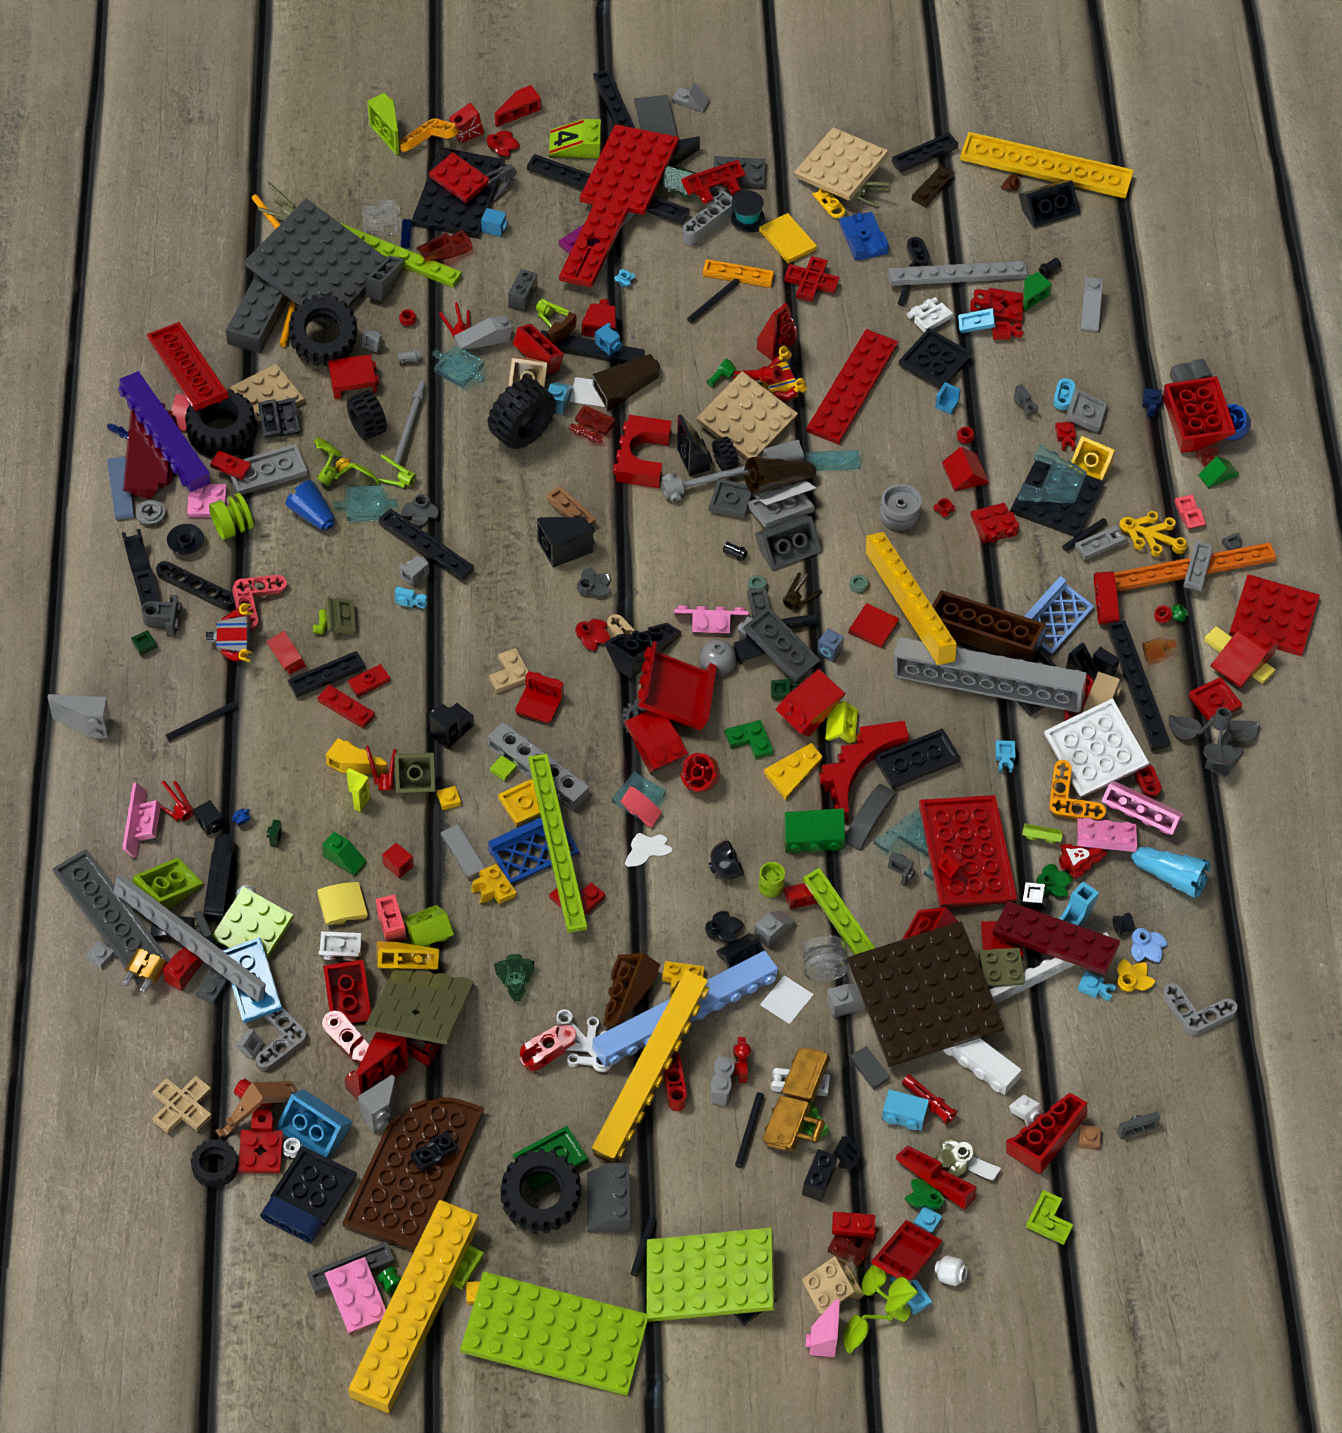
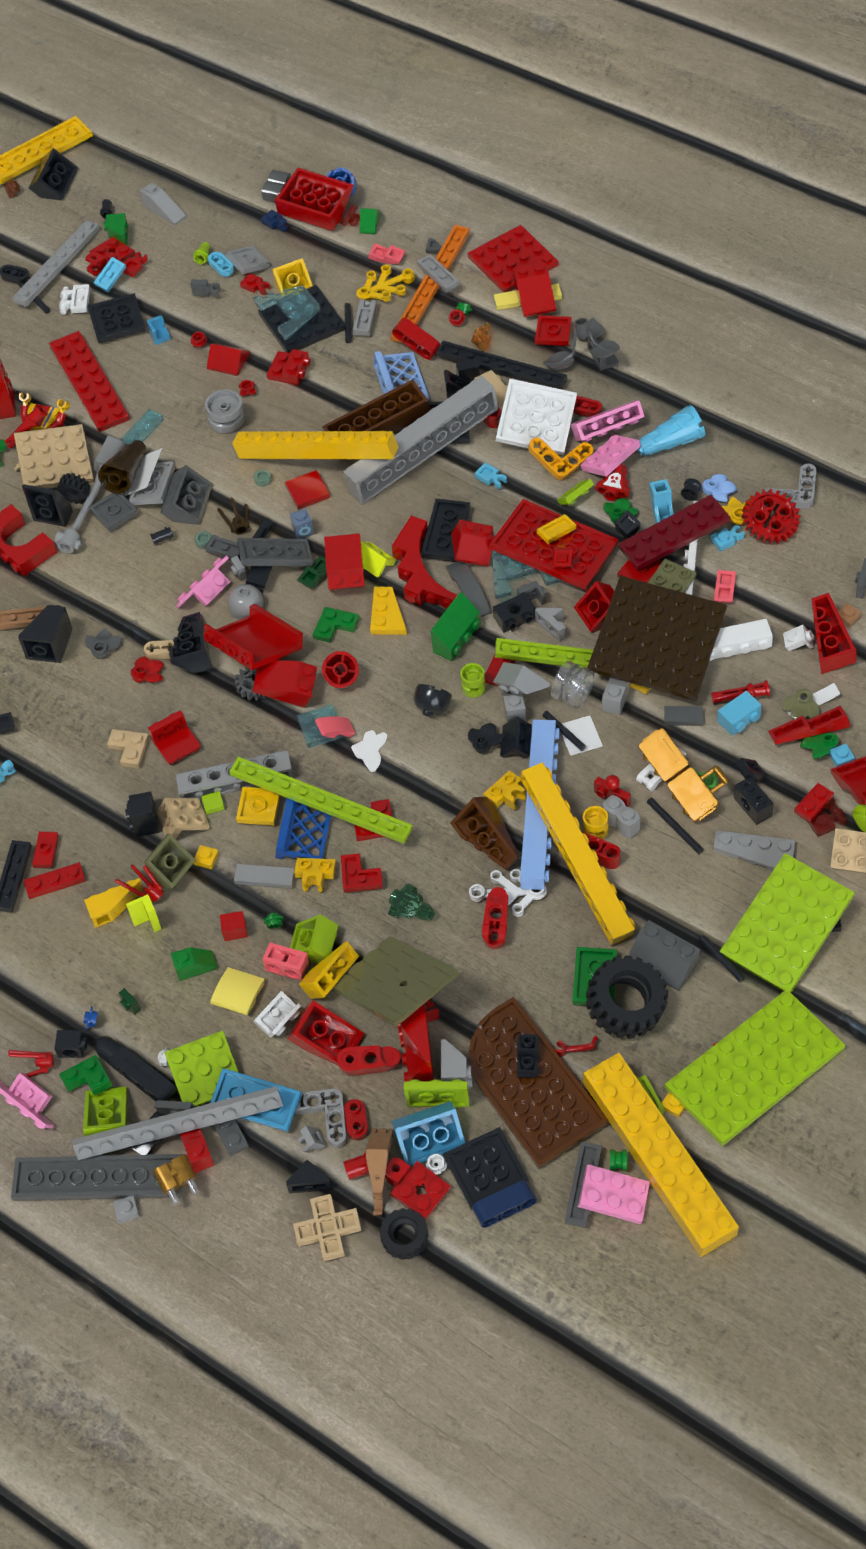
camera: 45 degrees left, 0 degrees up
none -> green plate [59,1055,112,1096]
none -> tan bracket [156,798,210,839]
none -> lime cone [193,242,210,265]
none -> green plate [264,913,284,929]
none -> black slope [286,1160,332,1194]
none -> red plate [340,853,383,893]
none -> red plate [344,1099,368,1141]
none -> lime plate [404,1079,470,1107]
none -> red slope [452,519,494,567]
none -> black brick [493,593,535,633]
none -> light grey slope [493,662,550,695]
none -> light grey slope [535,608,565,642]
none -> yellow tile [537,514,576,544]
none -> black bar [542,711,586,751]
none -> red piece [554,1036,598,1057]
none -> yellow wheel [583,806,608,839]
none -> light grey wing [713,830,795,871]
none -> coral slope [714,570,736,603]
none -> red gear [741,489,801,545]

